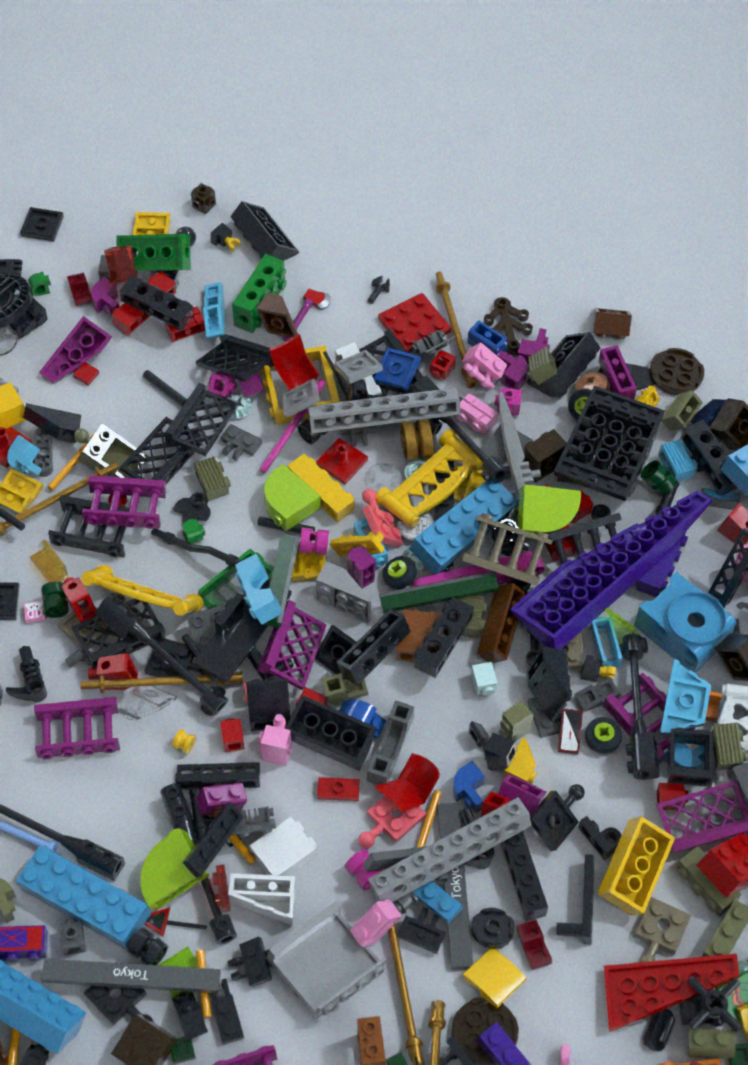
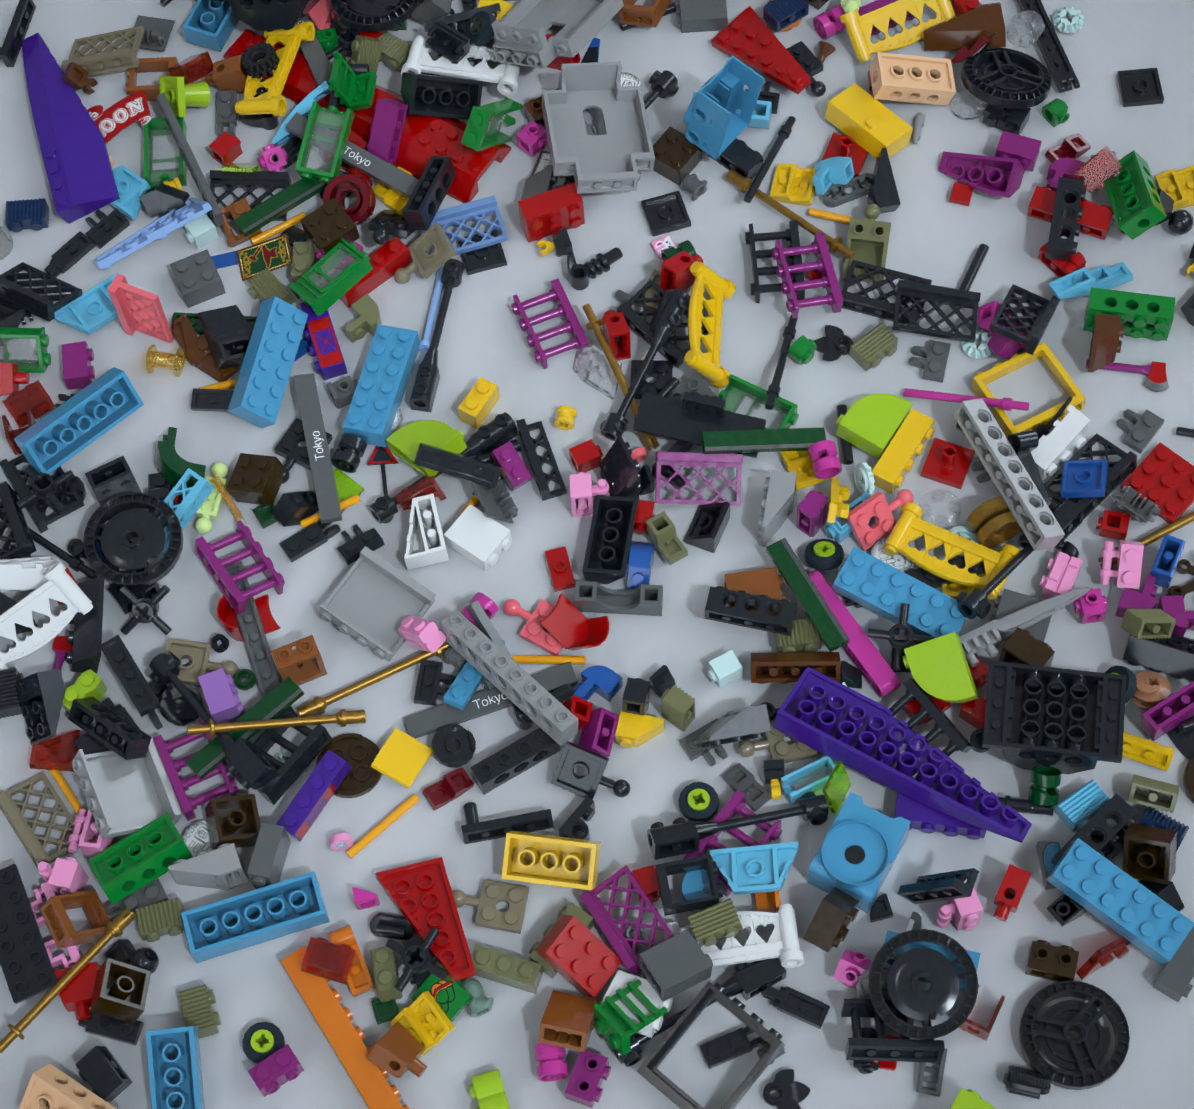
camera: 80 degrees right, 5 degrees up
clear yellow panel [30,539,68,583] -> none
medium azure arch [235,554,283,625] -> none
red piece [269,334,319,391] -> none
light grey tile [282,379,320,418] -> none
light grey tile [334,350,383,384] -> none
black brick [337,609,411,686] -> none
dark tan fence [462,513,552,585] -> none
slope [558,708,583,754] -> none
none -> light orange bar [346,794,420,859]
none -> dark pink slope [352,887,380,910]
none -> yellow brick [458,377,500,429]
none -> light aqua gear [854,462,875,495]
none -> magenta brick [995,131,1042,172]
none -> dark grey hinge [1116,409,1165,454]

